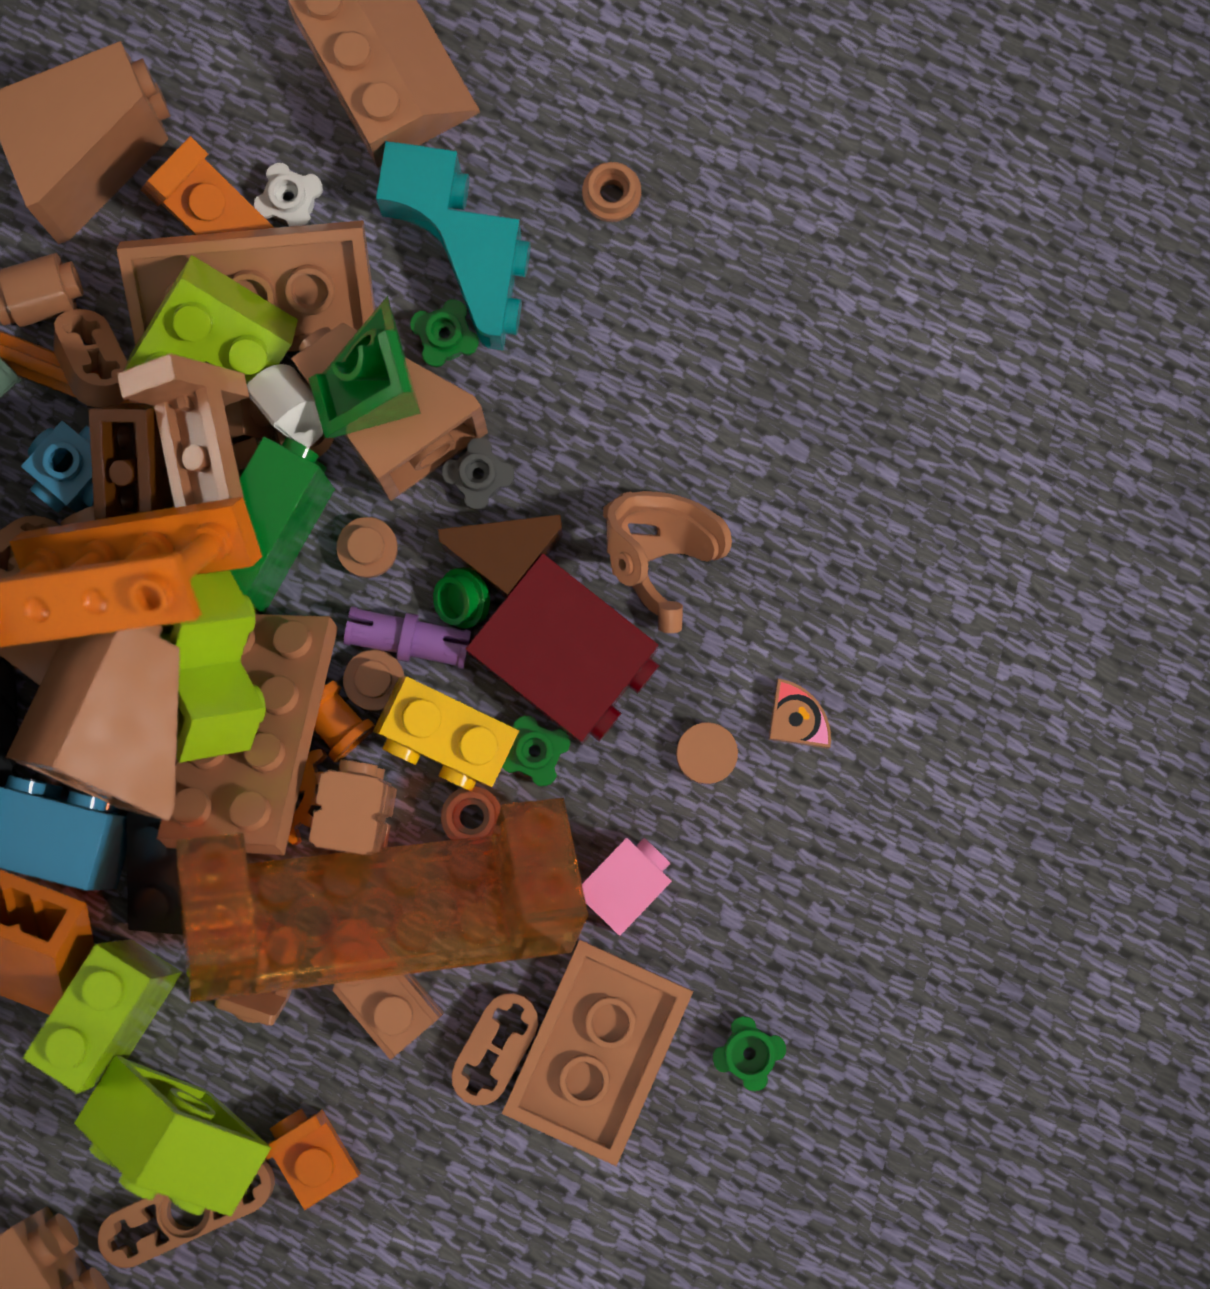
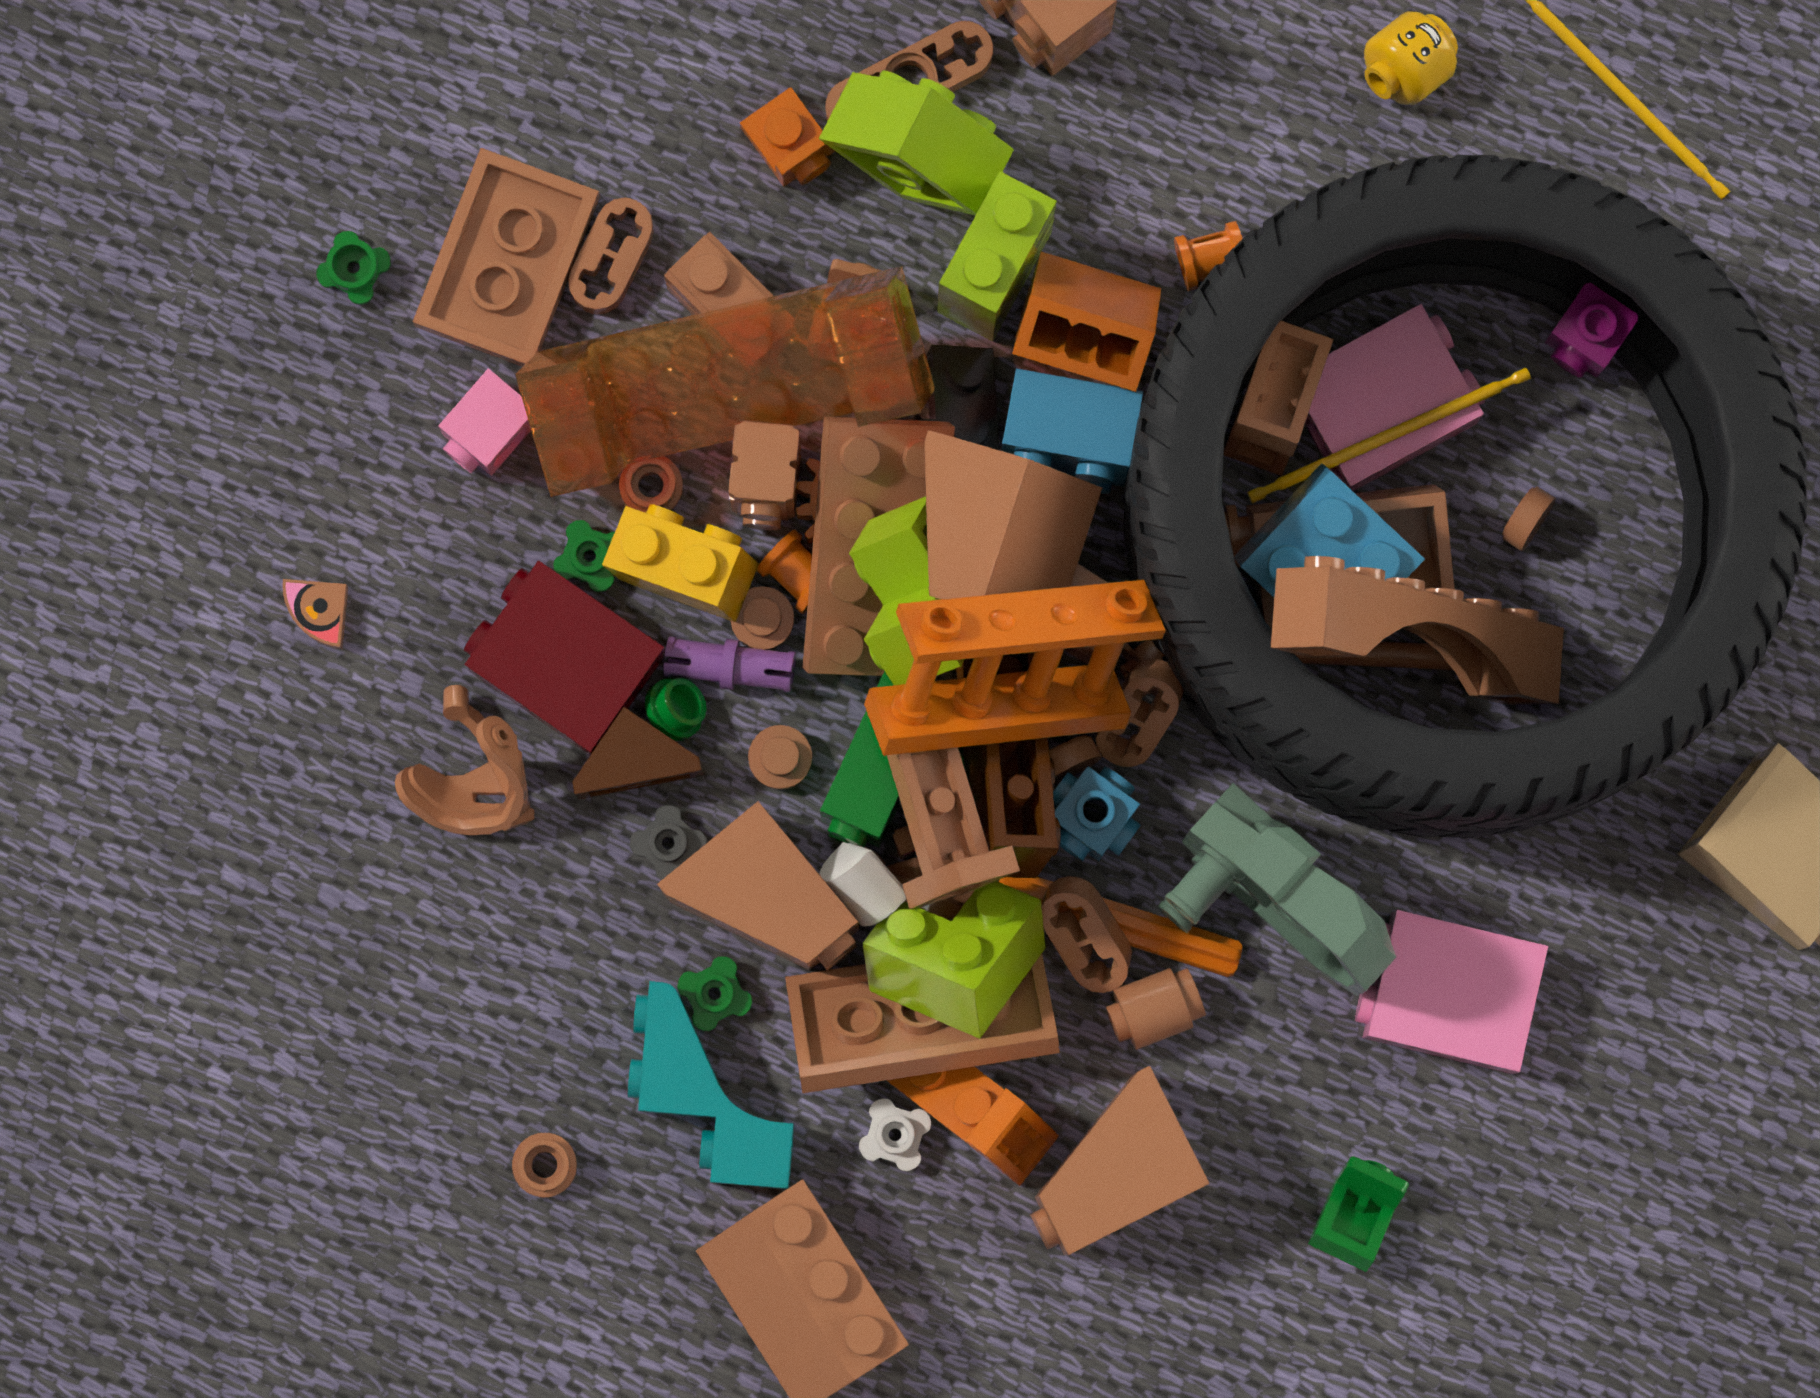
camera: 175 degrees right, 0 degrees up
green slope [308,295,421,438] -> none
nougat tile [676,722,738,784] -> none

